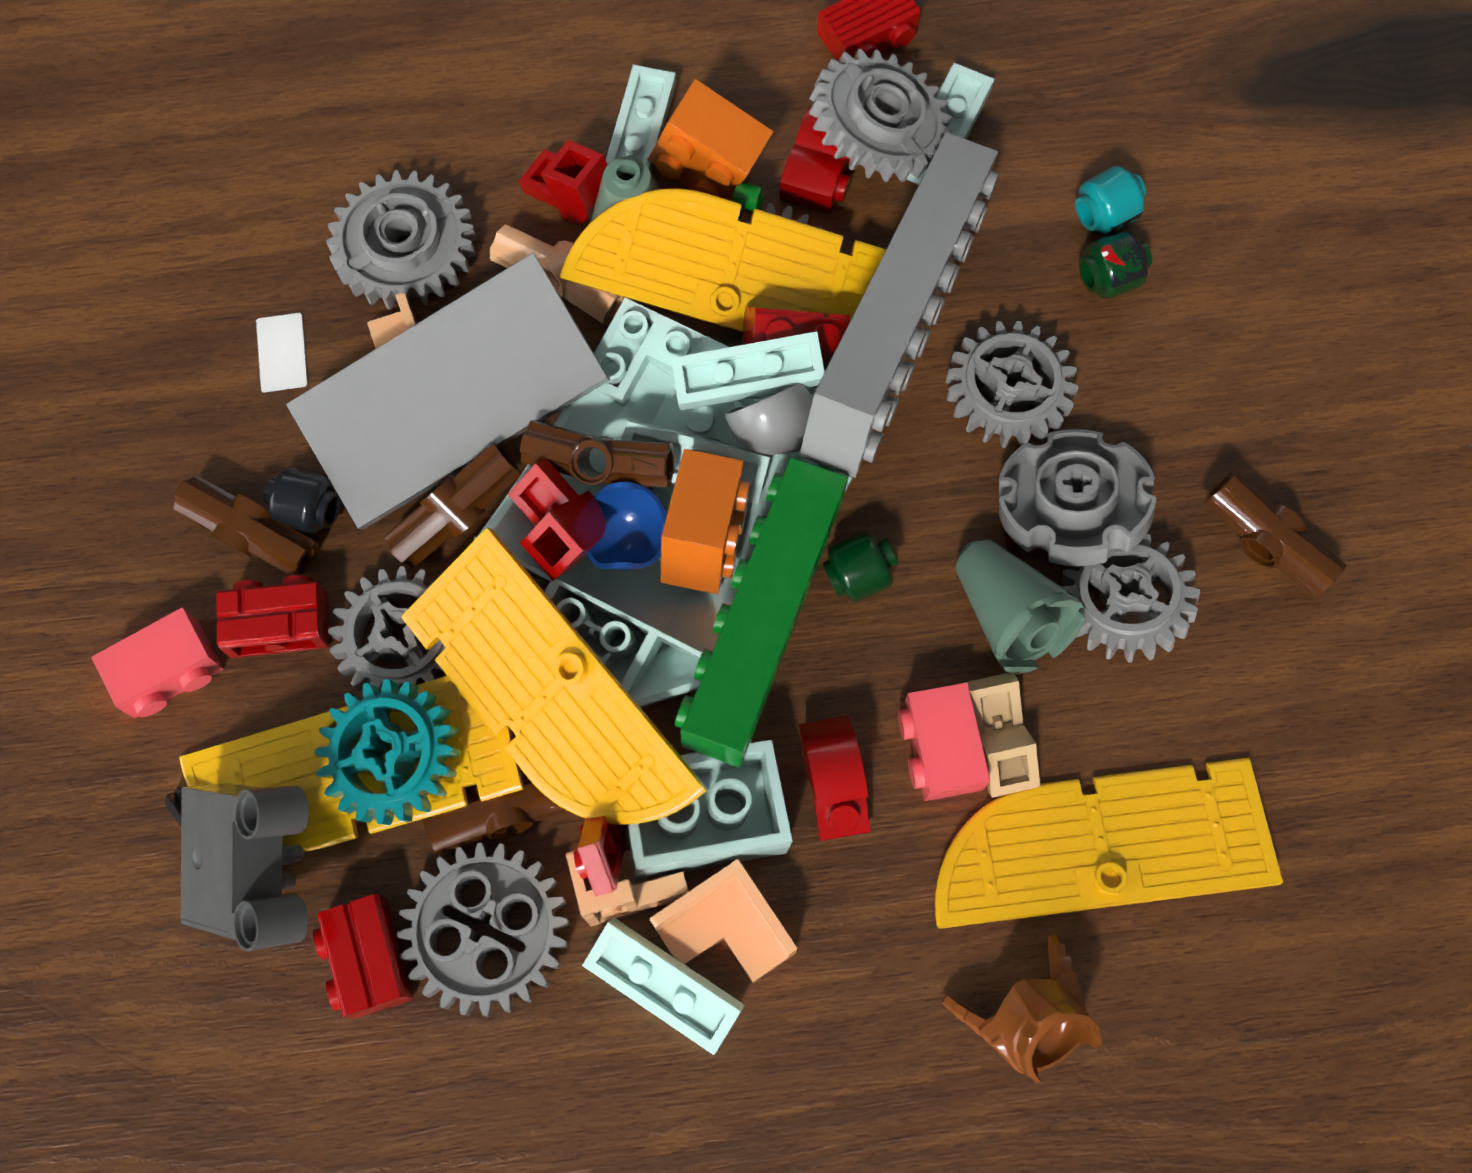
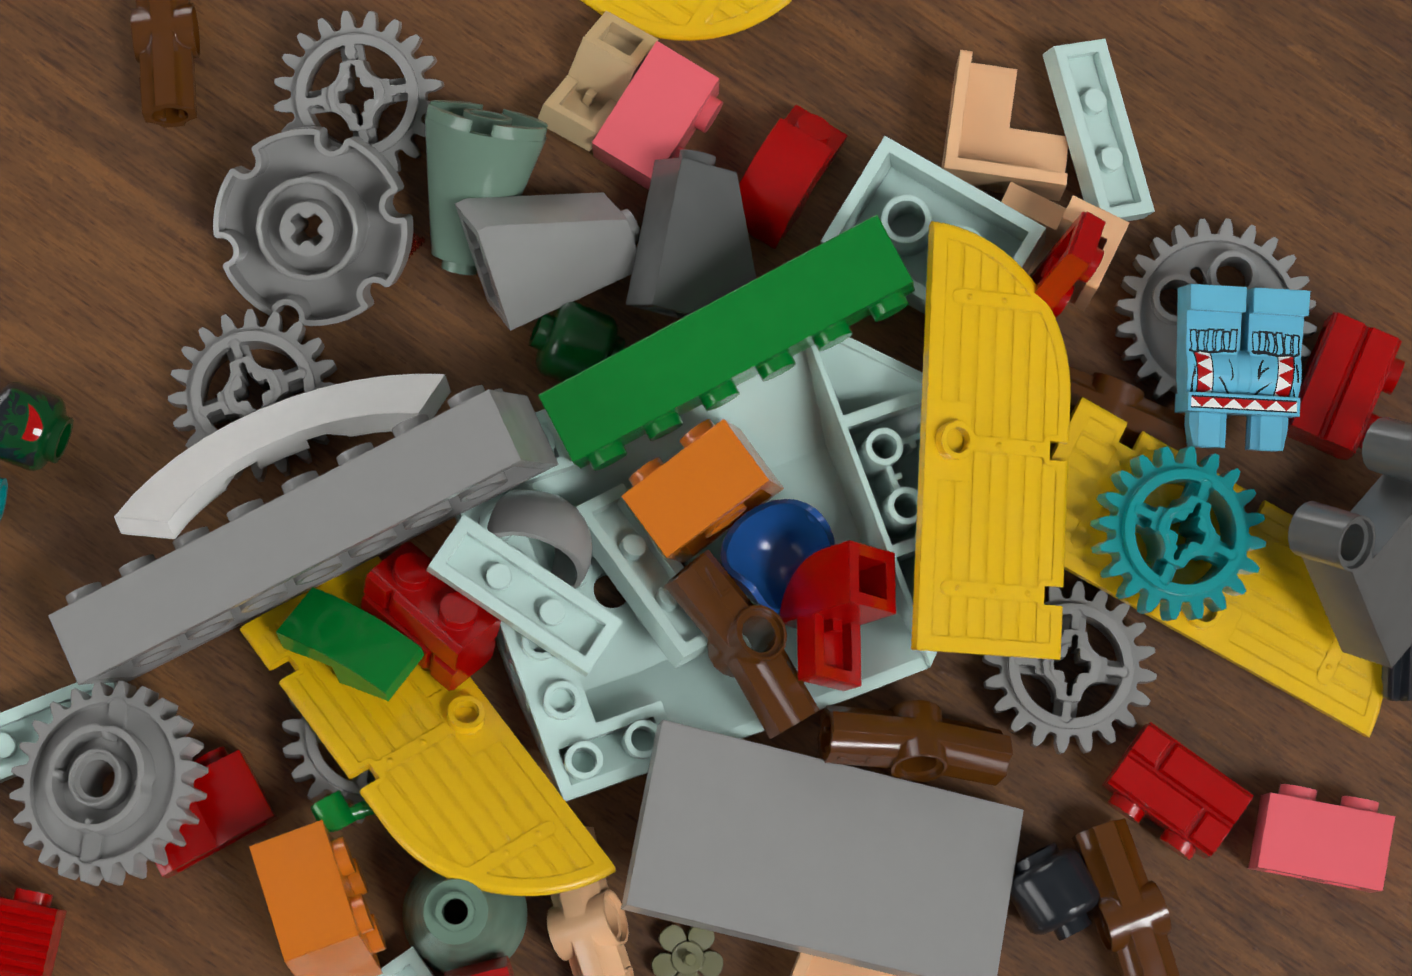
camera: 140 degrees left, 10 degrees up
none -> white tile [114,374,451,539]
none -> green slope [276,587,424,701]
none -> light grey slope [455,192,641,331]
none -> dark grey slope [626,149,756,319]
none -> medium azure hips [1175,284,1311,452]

